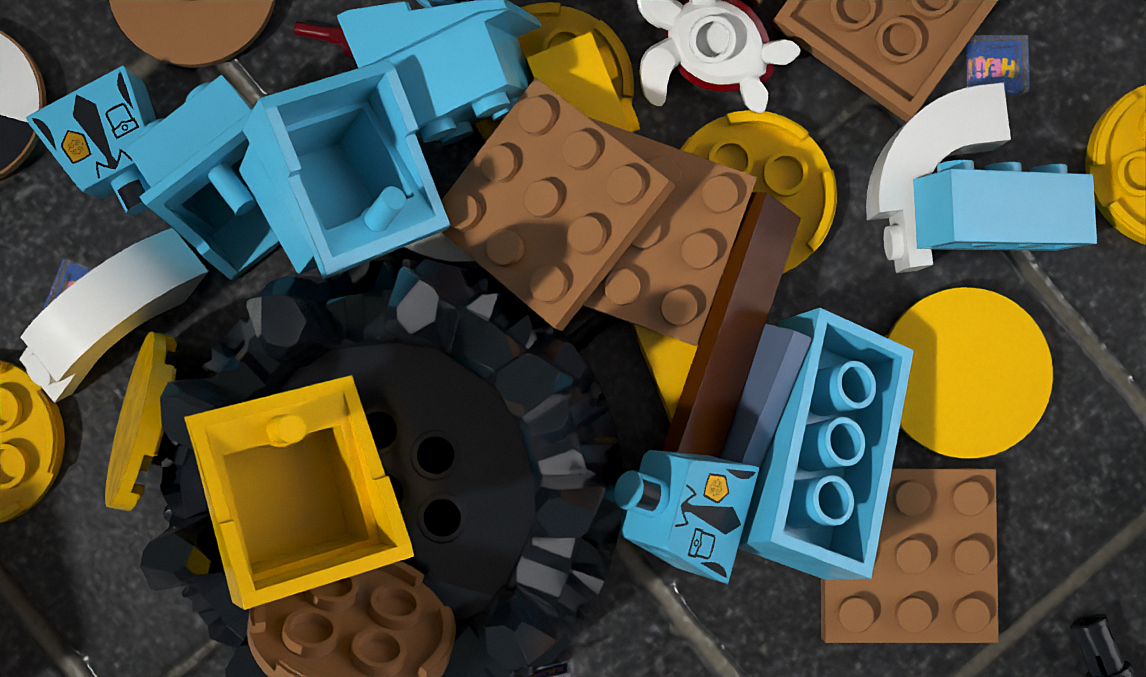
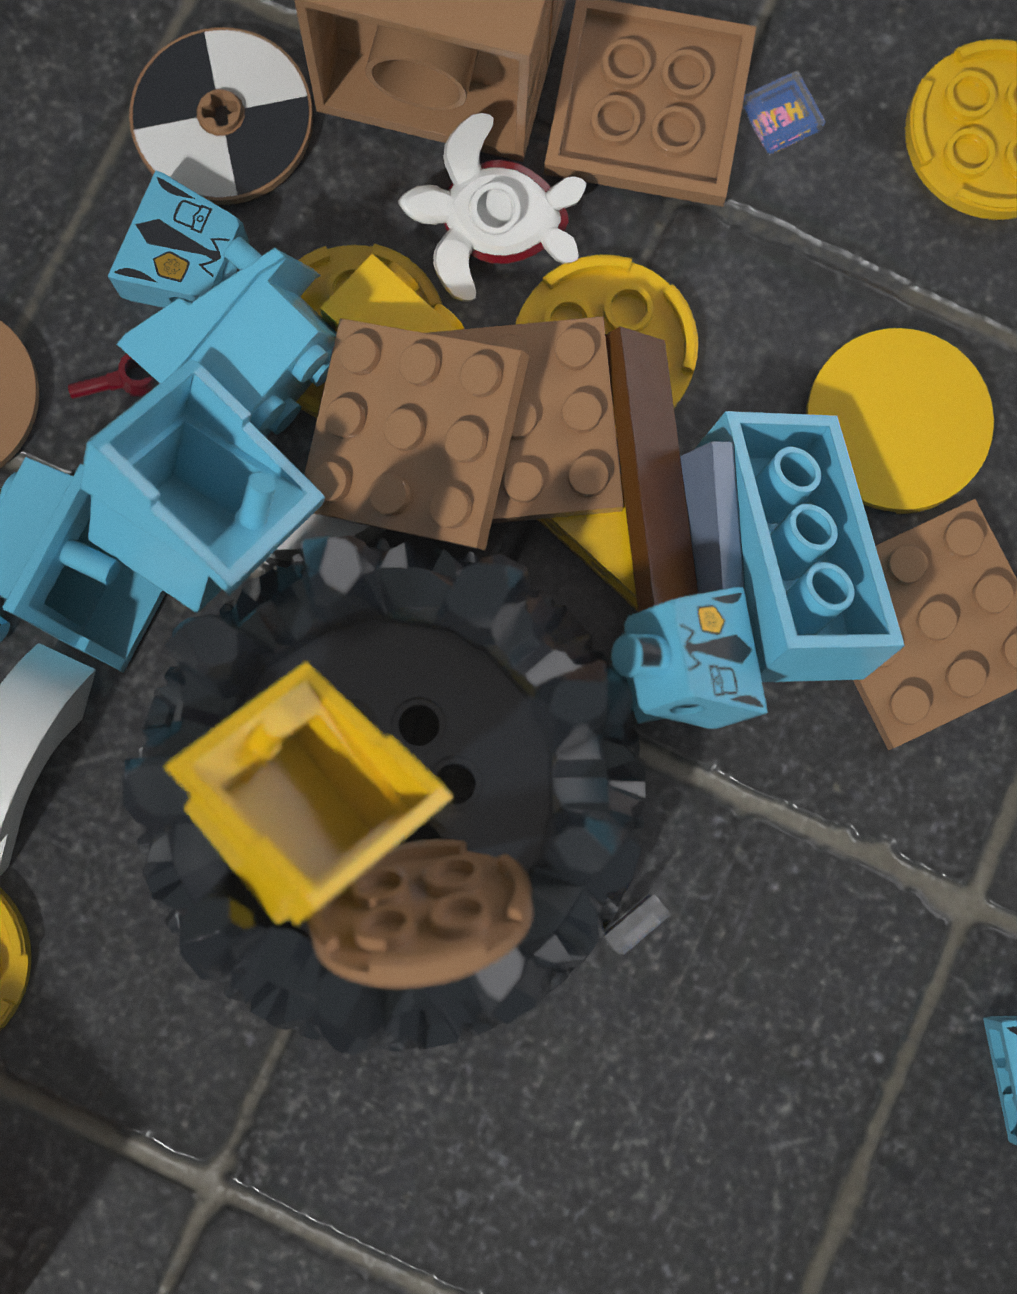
camera: 30 degrees left, 5 degrees down
yellow tile [105,331,177,511] -> none
white arch [866,83,1011,273] -> none
medium azure brick [913,160,1097,251] -> none

